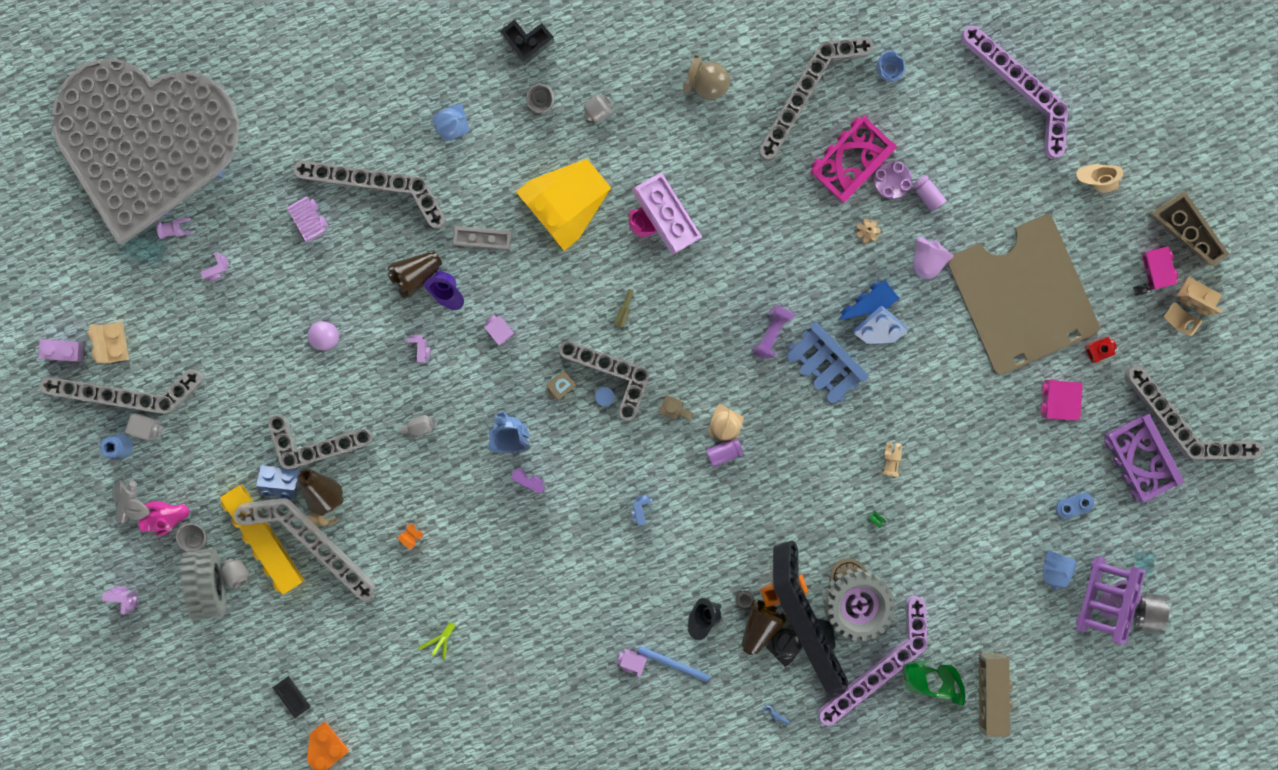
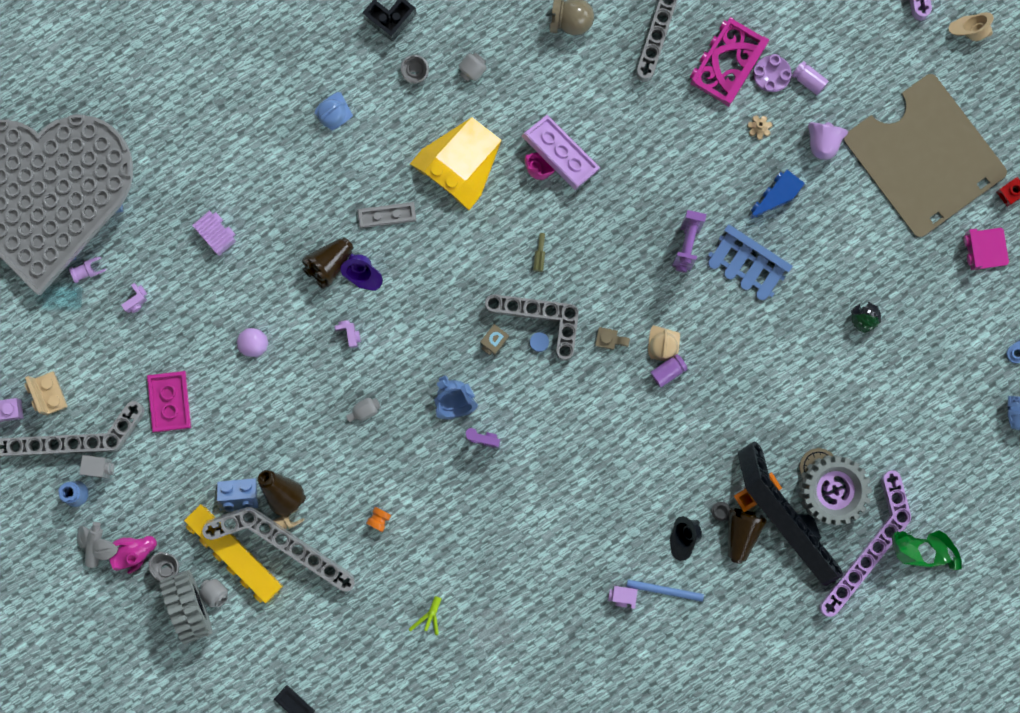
camera: 10 degrees left, 5 degrees down
lavender bracket [102,586,139,614] -> none
light grey beam [268,415,373,470] -> none
light grey beam [294,161,446,229] -> none
lavender brick [484,315,515,346] -> none
medium blue bracket [631,495,653,525] -> none
medium blue hand [762,705,790,725] -> none
black piece [766,627,802,667] -> none
medium blue plate [853,306,908,344] -> none
green bush [868,510,887,529] -> none
tan piece [882,442,902,477] -> none
dark tan brick [979,653,1013,737] -> none
none -> dark pink tile [147,371,191,433]
none -> piece [851,302,881,333]

